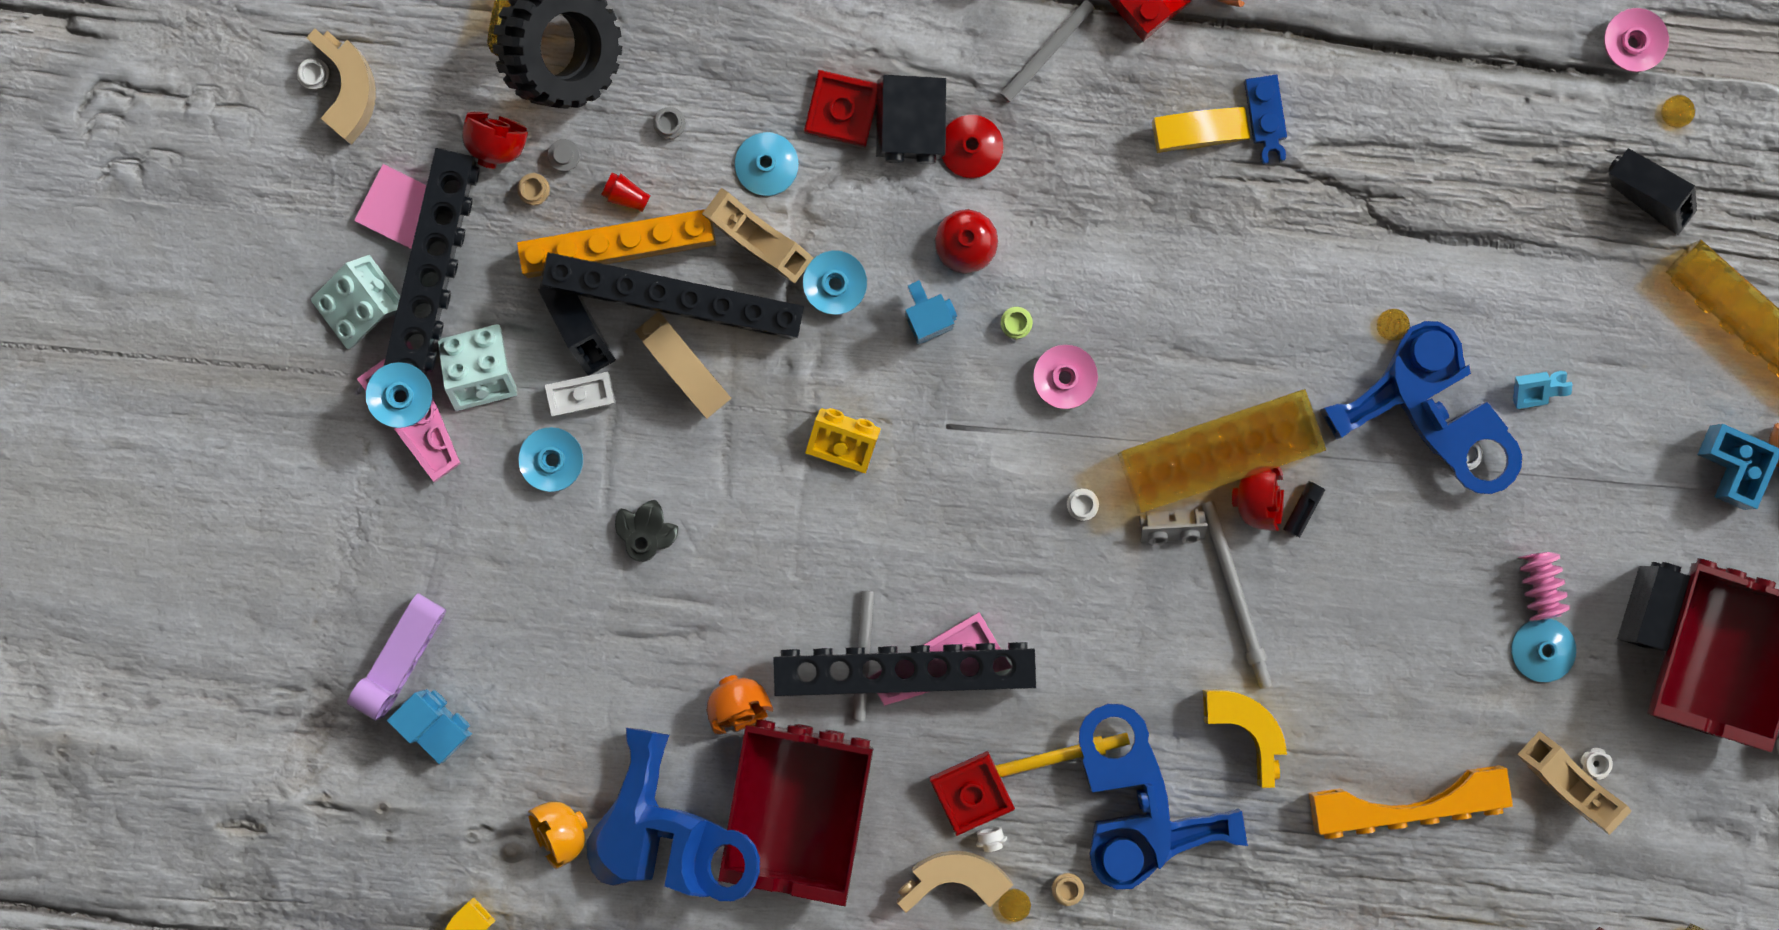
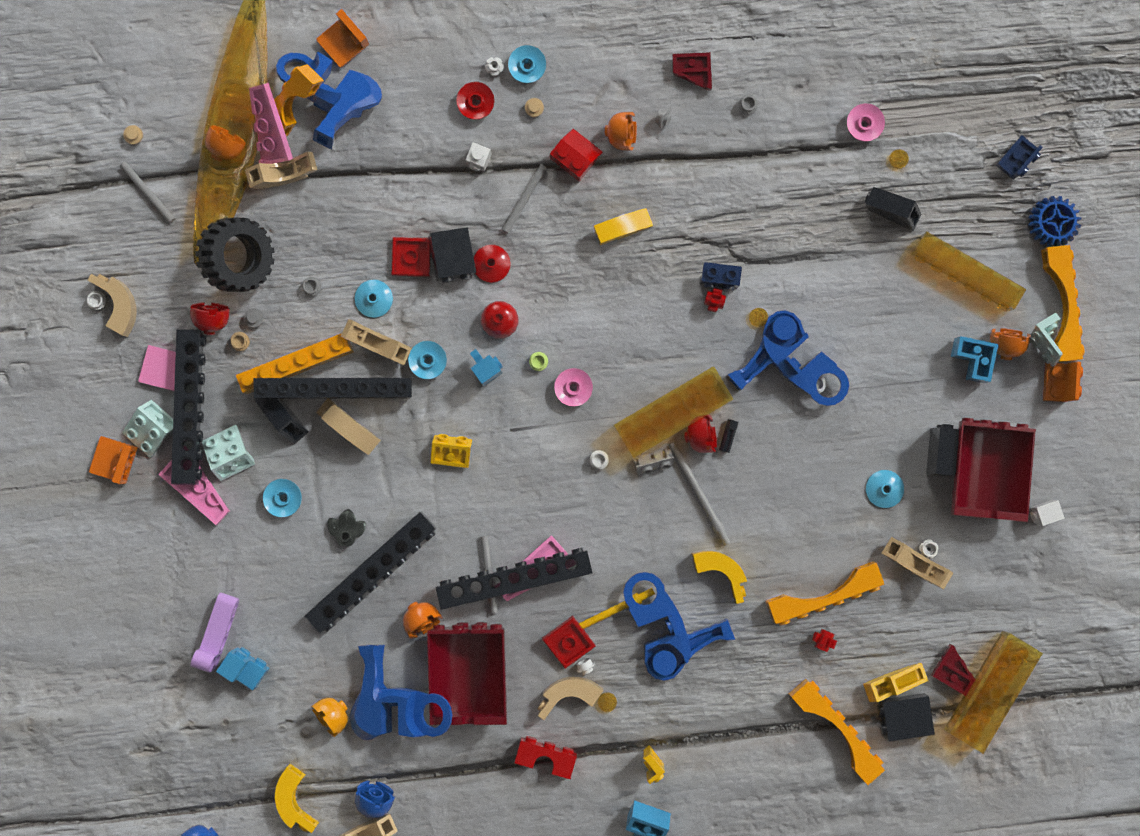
camera: 20 degrees left, 0 degrees up
medium azure dish [366,362,433,428] -> none
white plate [545,372,616,417] -> none
red cone [601,172,651,212] -> none
tan plate [1052,873,1084,906] -> none
blue plate [1244,74,1287,165] -> none
medium azure plate [1513,371,1573,409] -> none
bright pink piece [1518,552,1570,621] -> none
none -> orange bracket [89,436,138,484]
none -> black brick [305,511,437,633]
none -> dark blue bracket [699,262,742,291]
none -> red gear [704,288,726,312]
none -> red gear [812,629,837,652]

